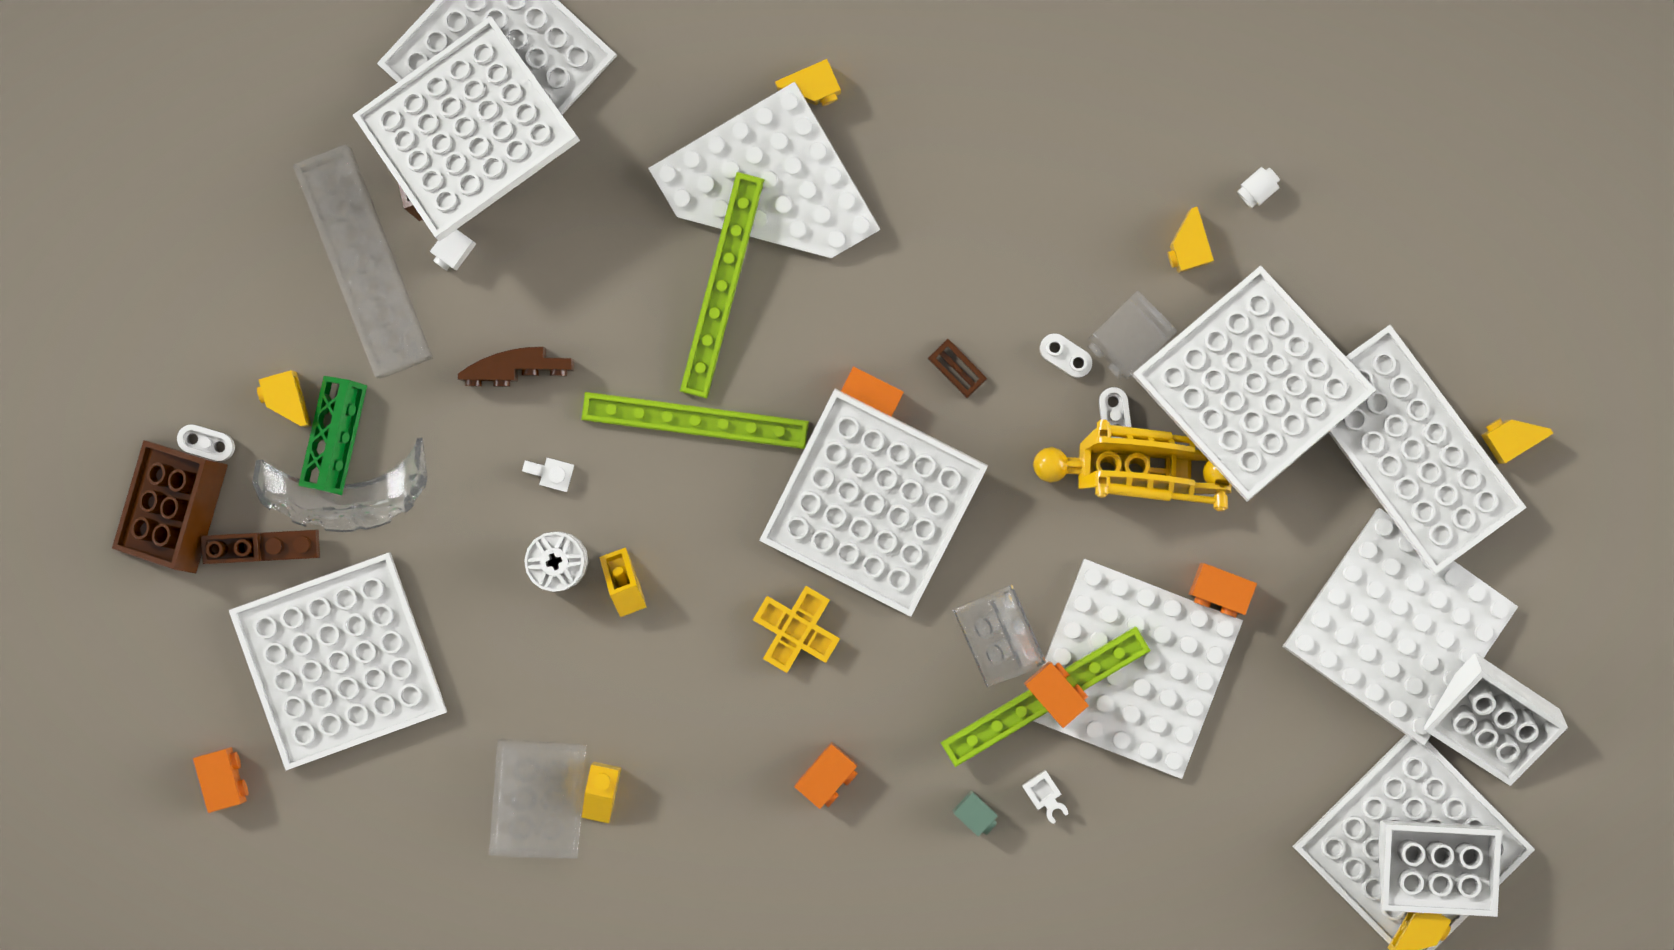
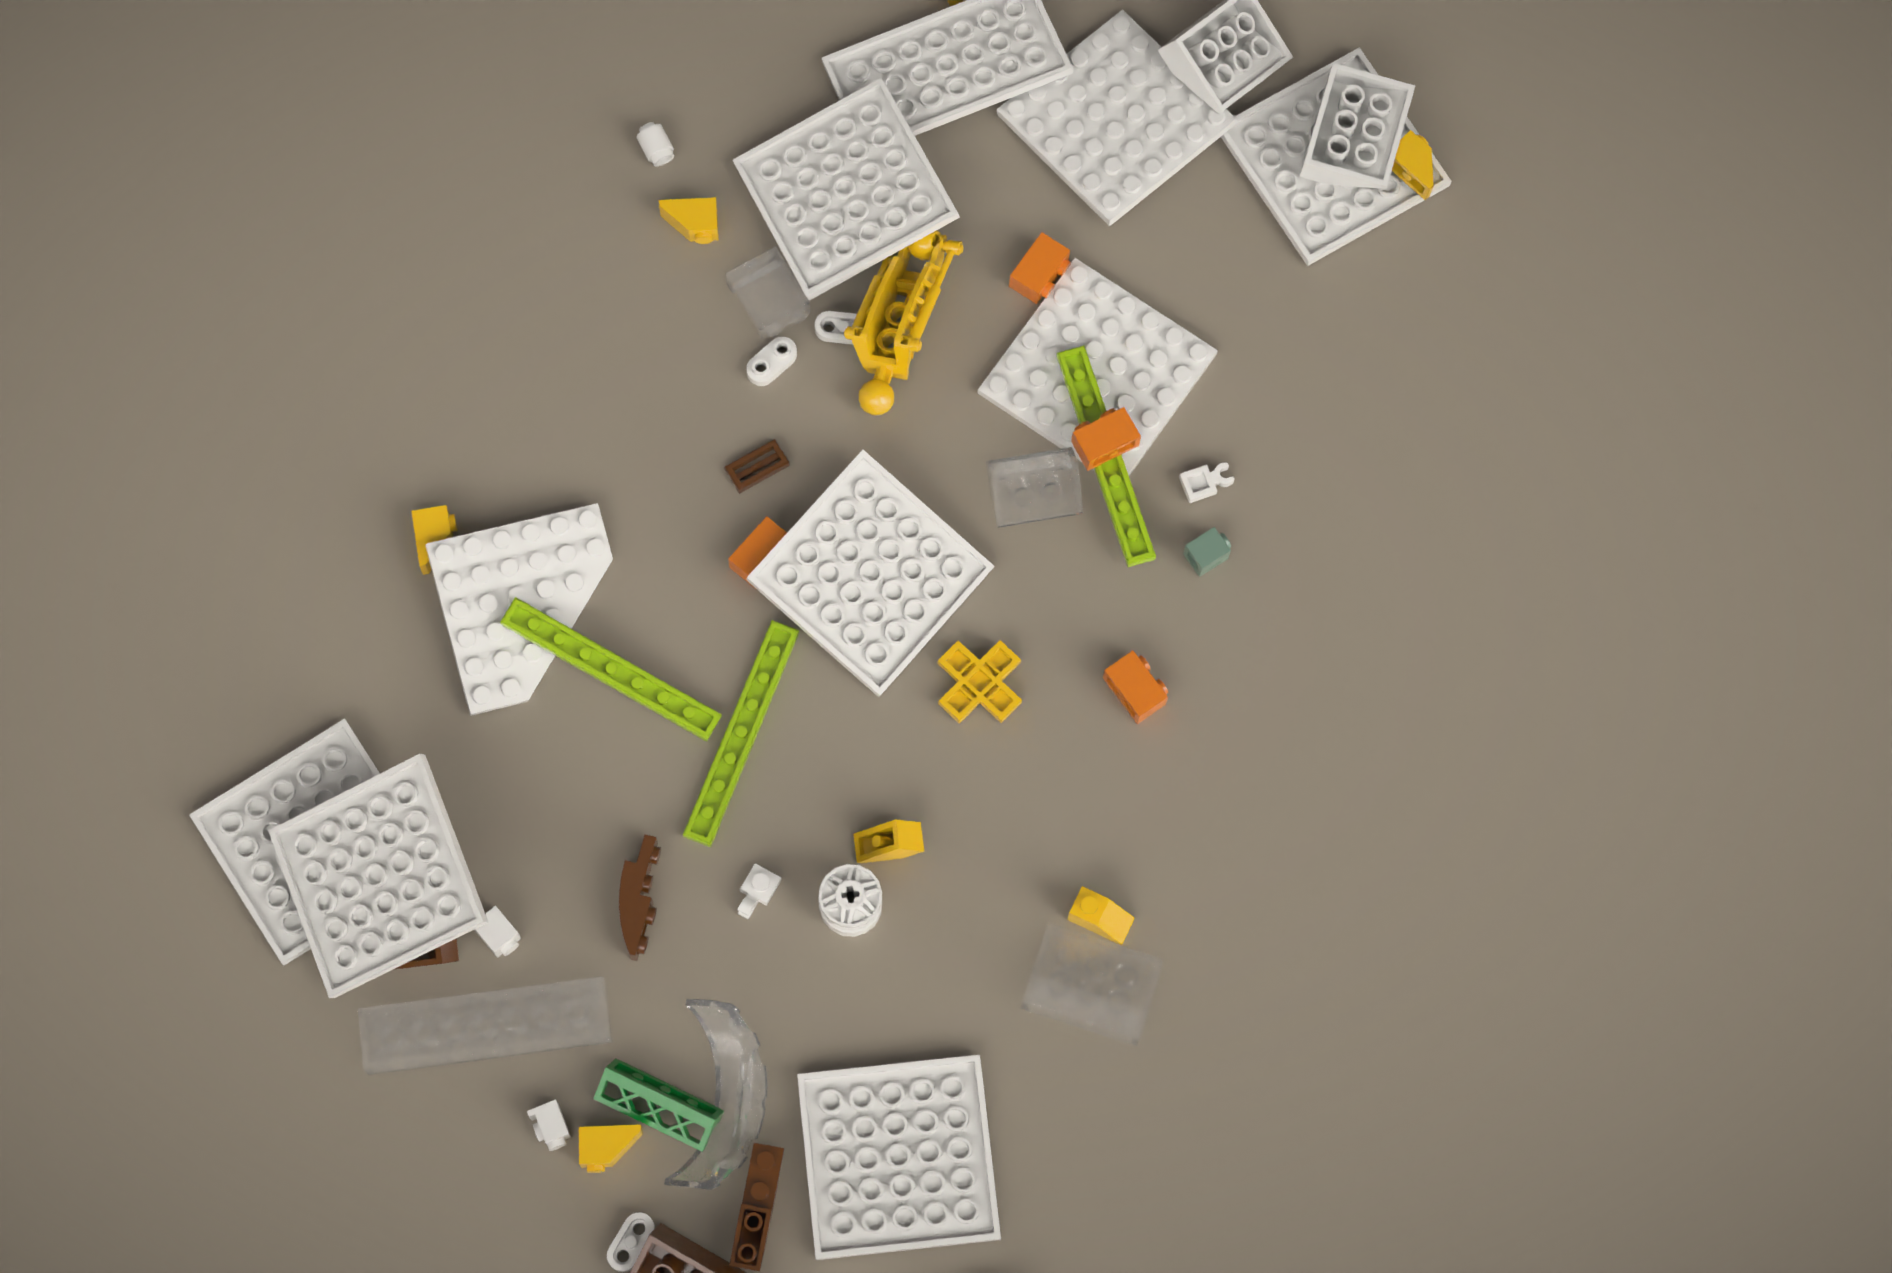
camera: 85 degrees left, 15 degrees down
none -> white brick [527,1099,572,1151]

